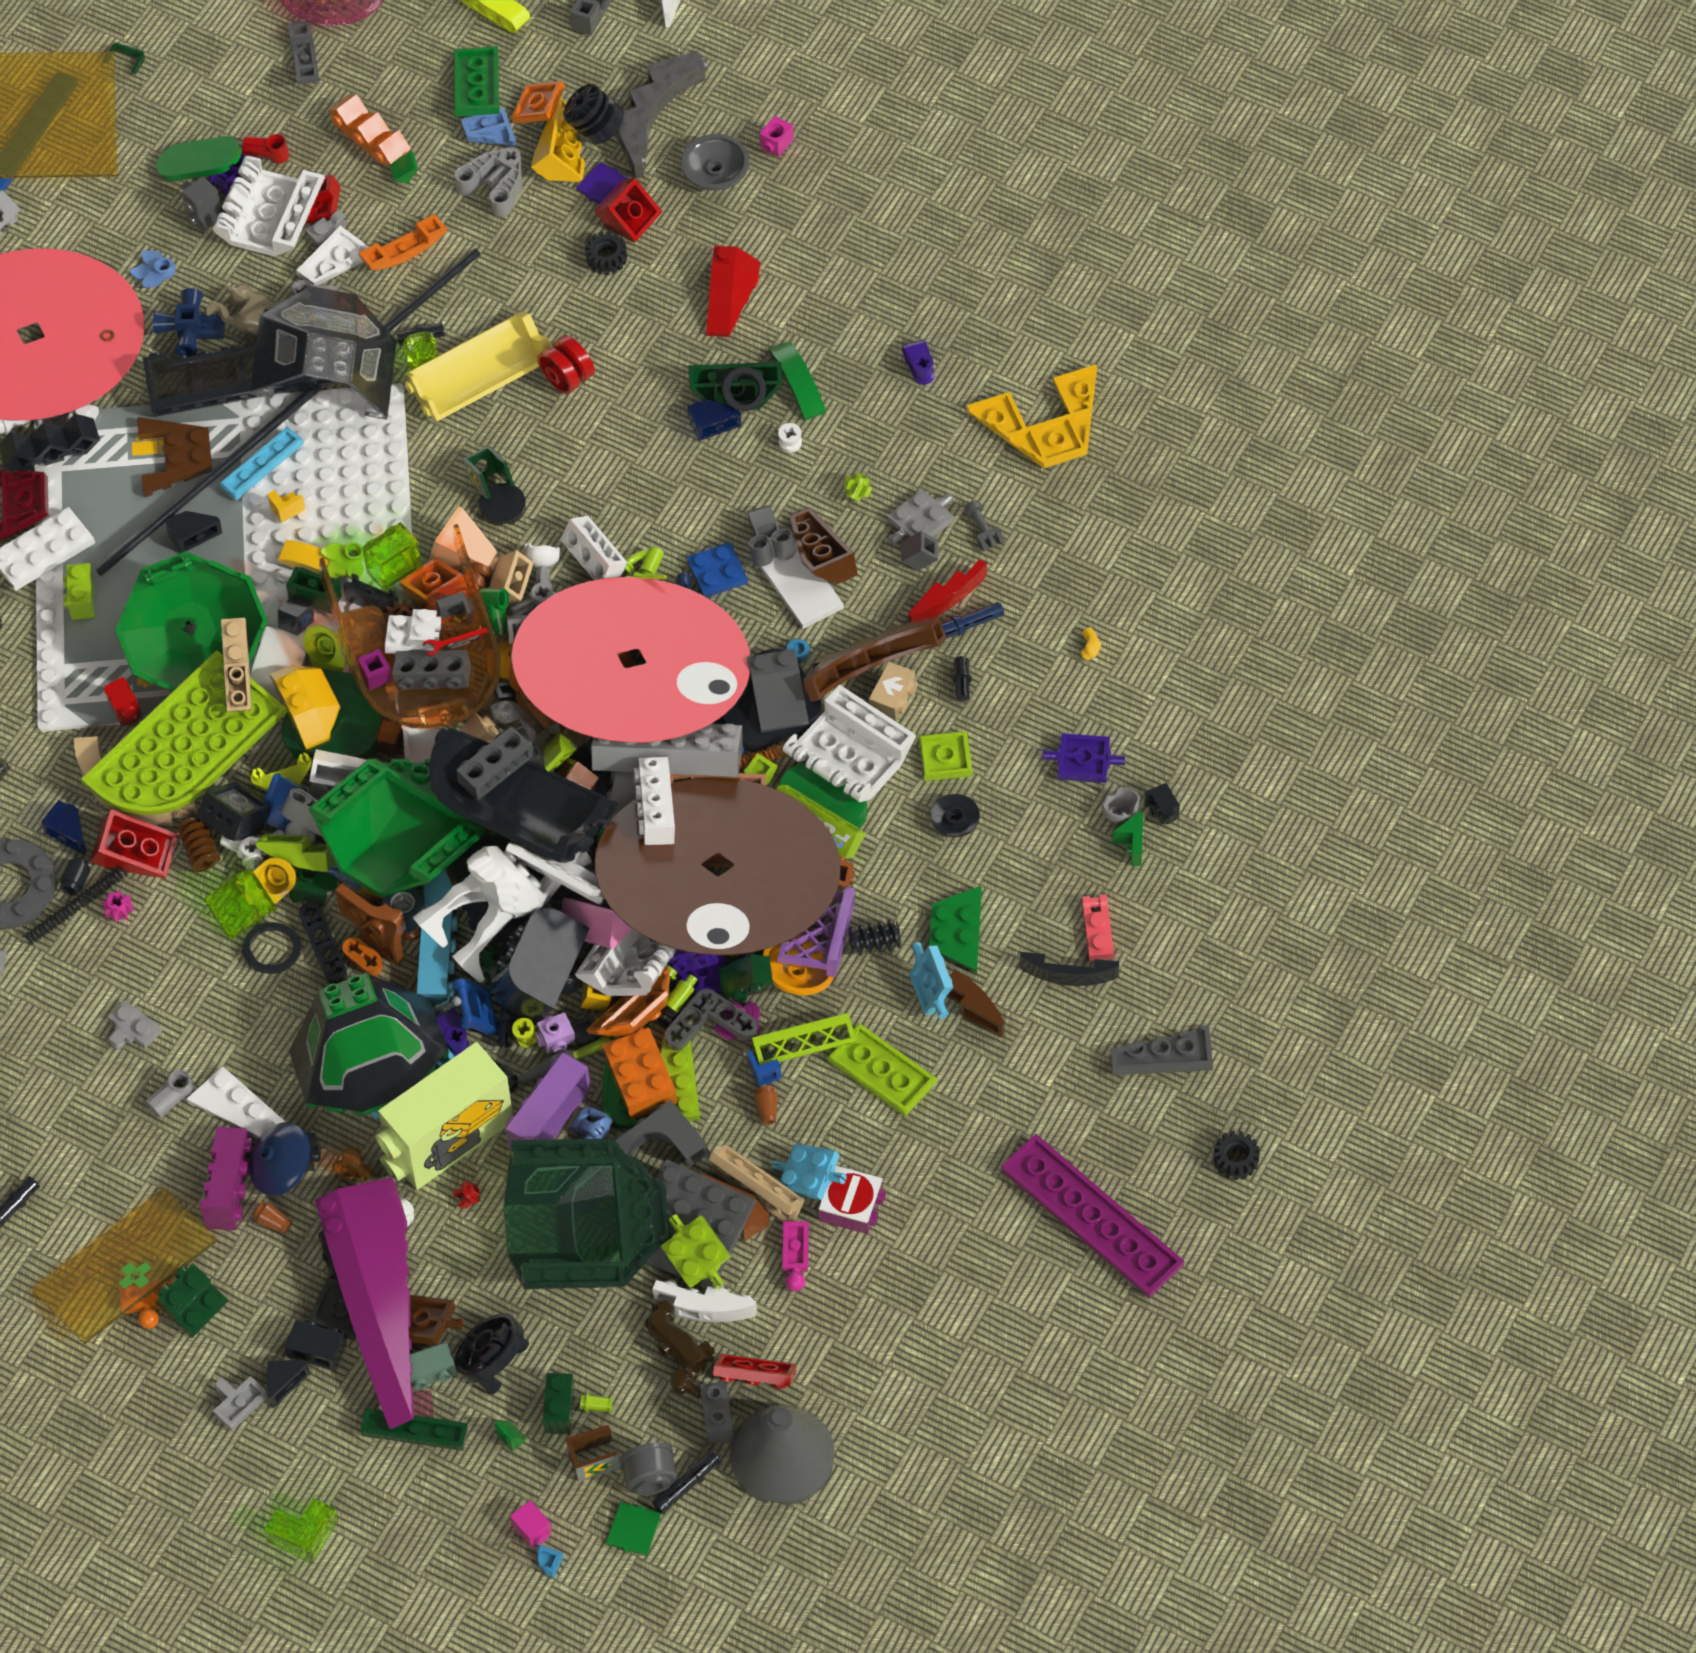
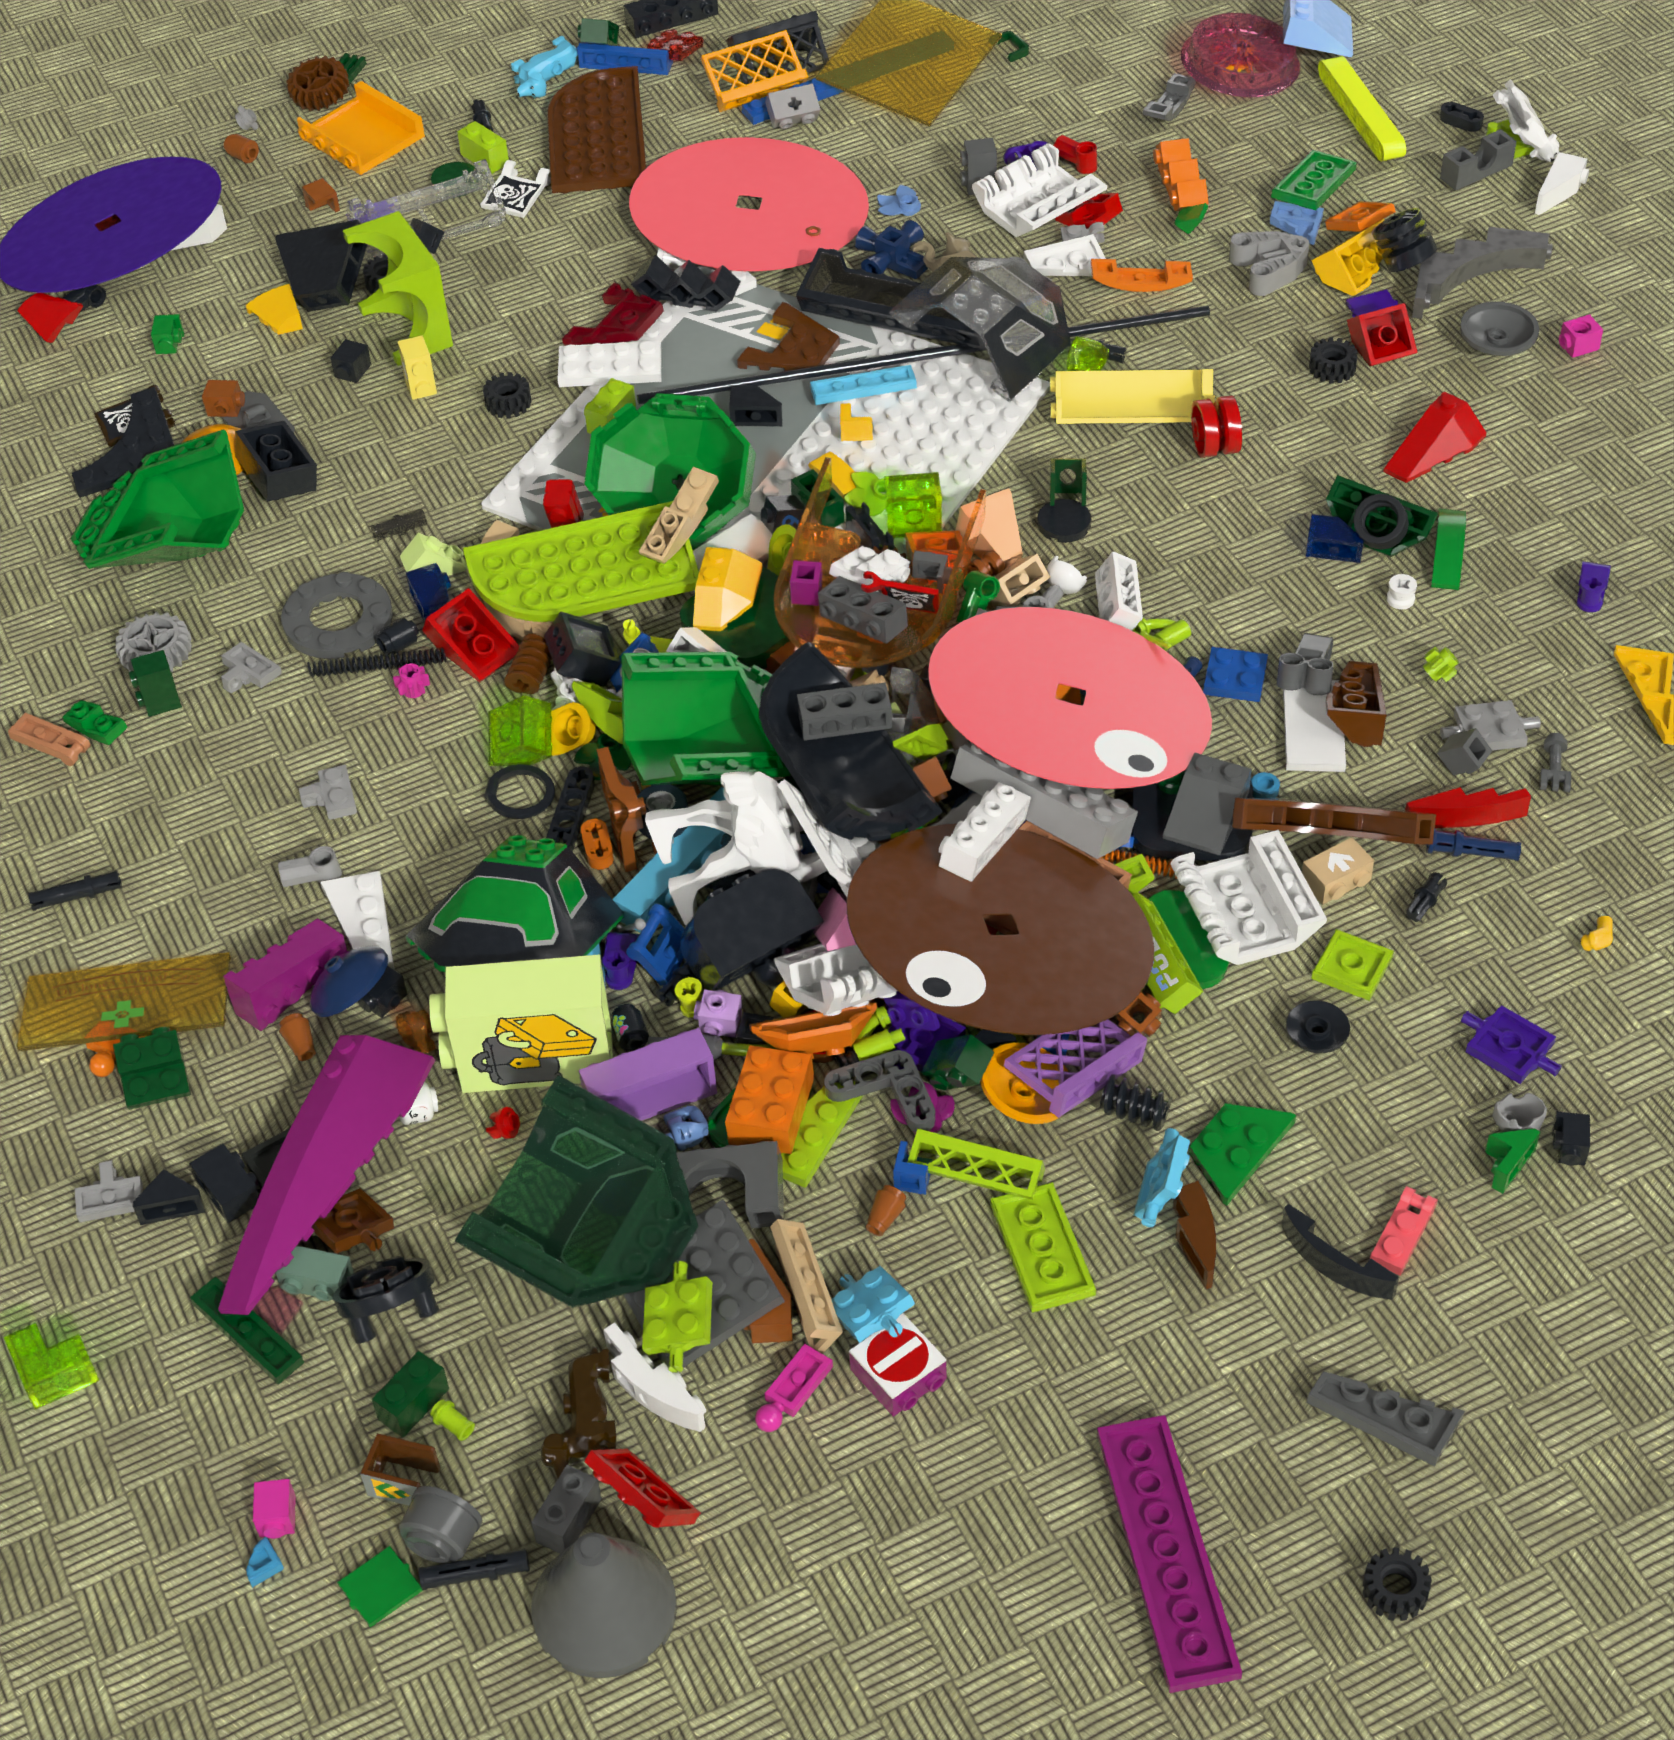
camera: 35 degrees right, 10 degrees down
green tile [156,136,242,181] -> none
green slope [494,1420,526,1451] -> none
none -> yellowish green slope [400,533,467,582]

